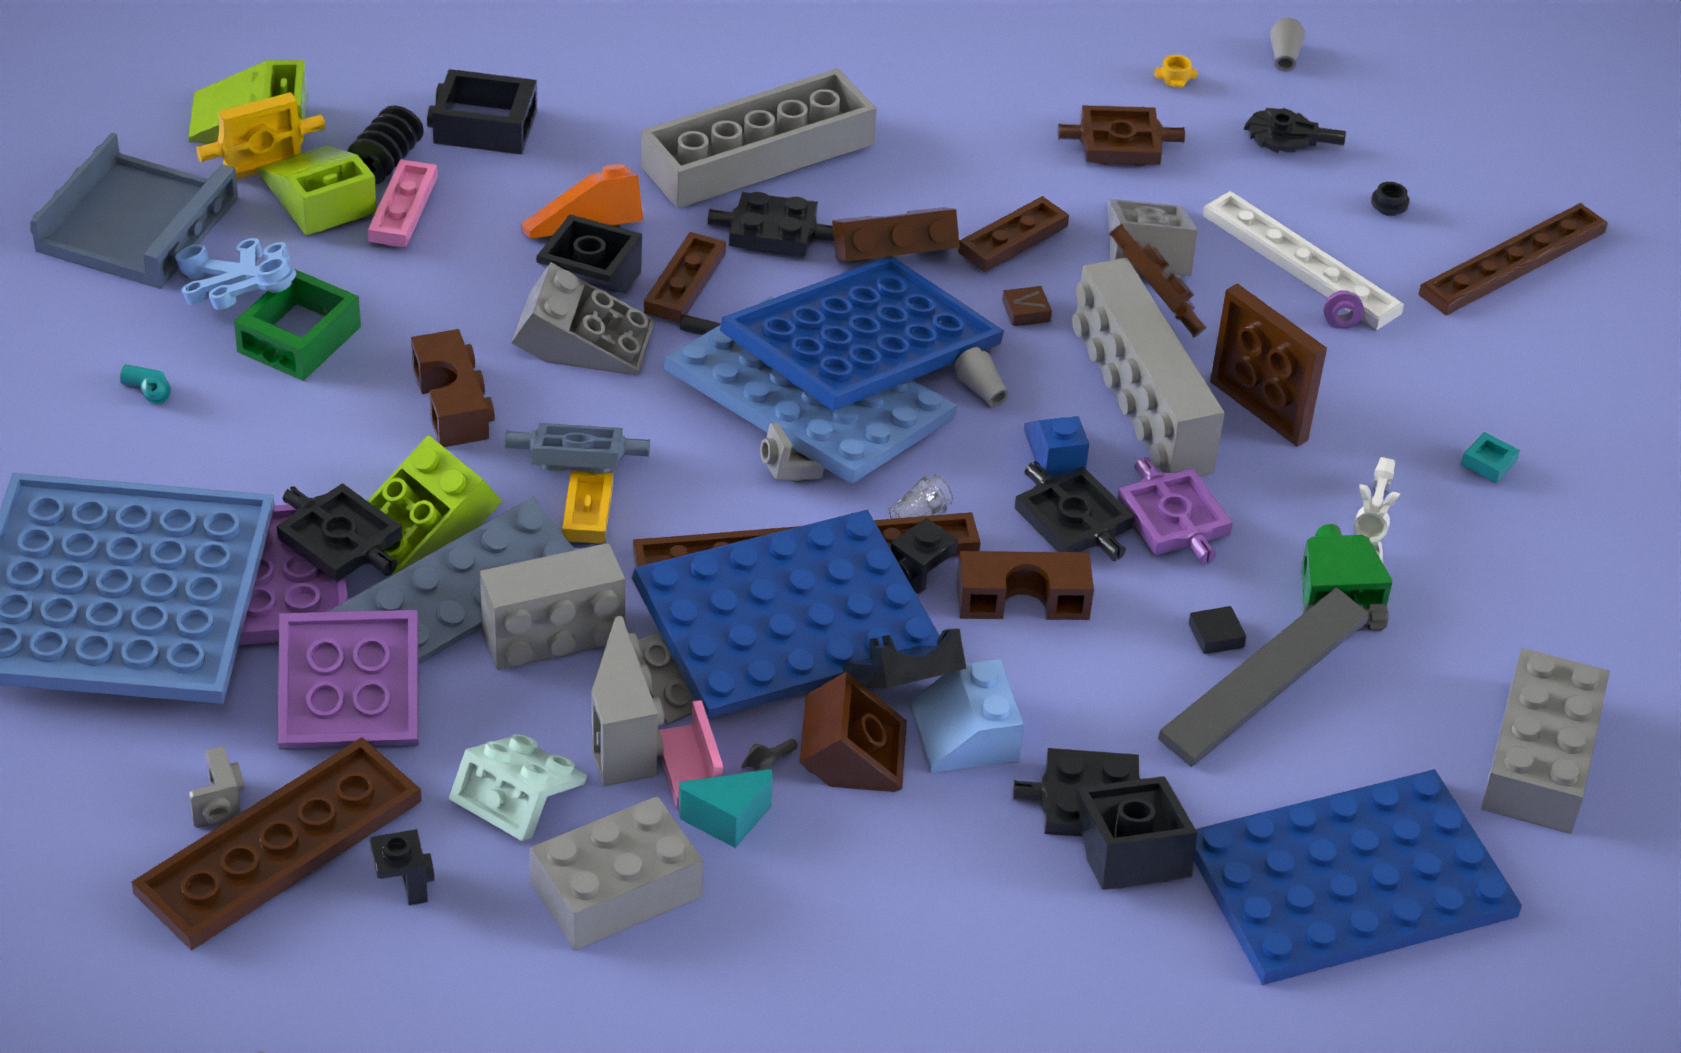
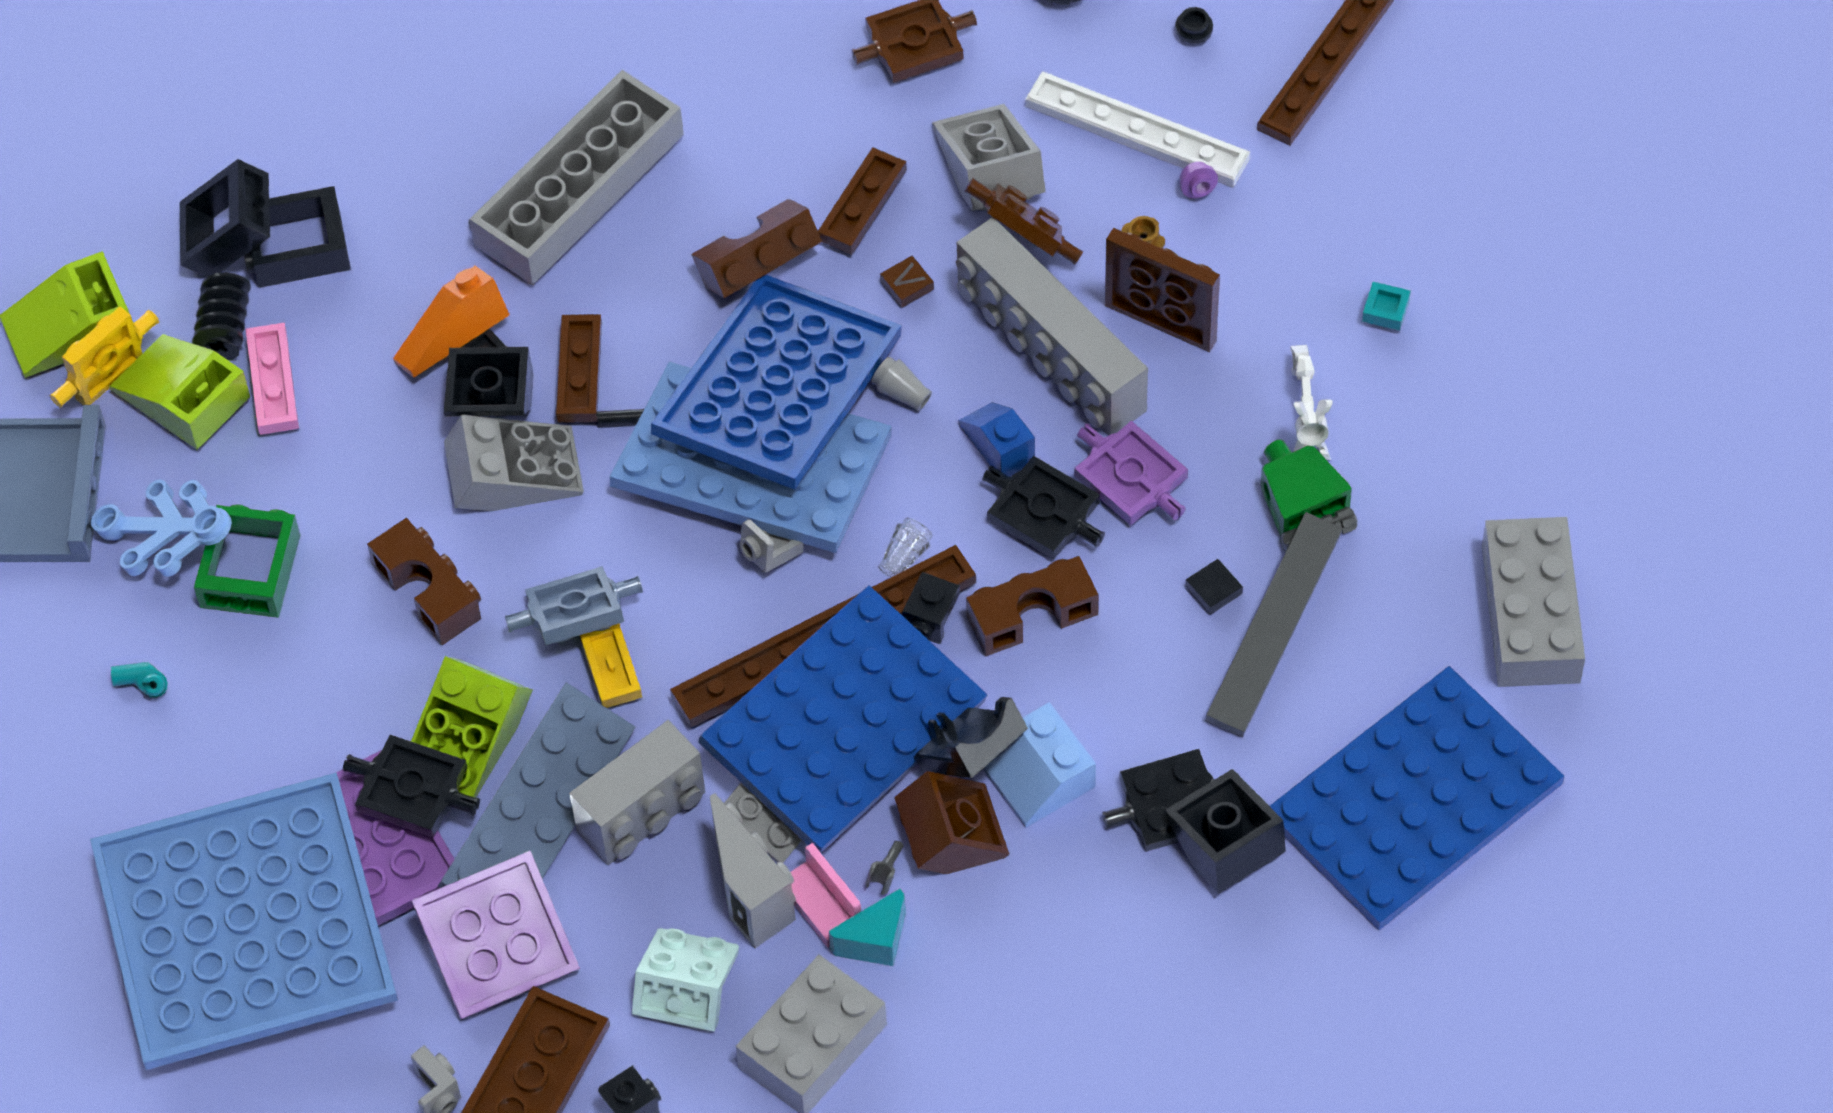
camera: 15 degrees left, 15 degrees up
black plate [707,192,834,256] -> none
none -> black window [179,159,270,277]

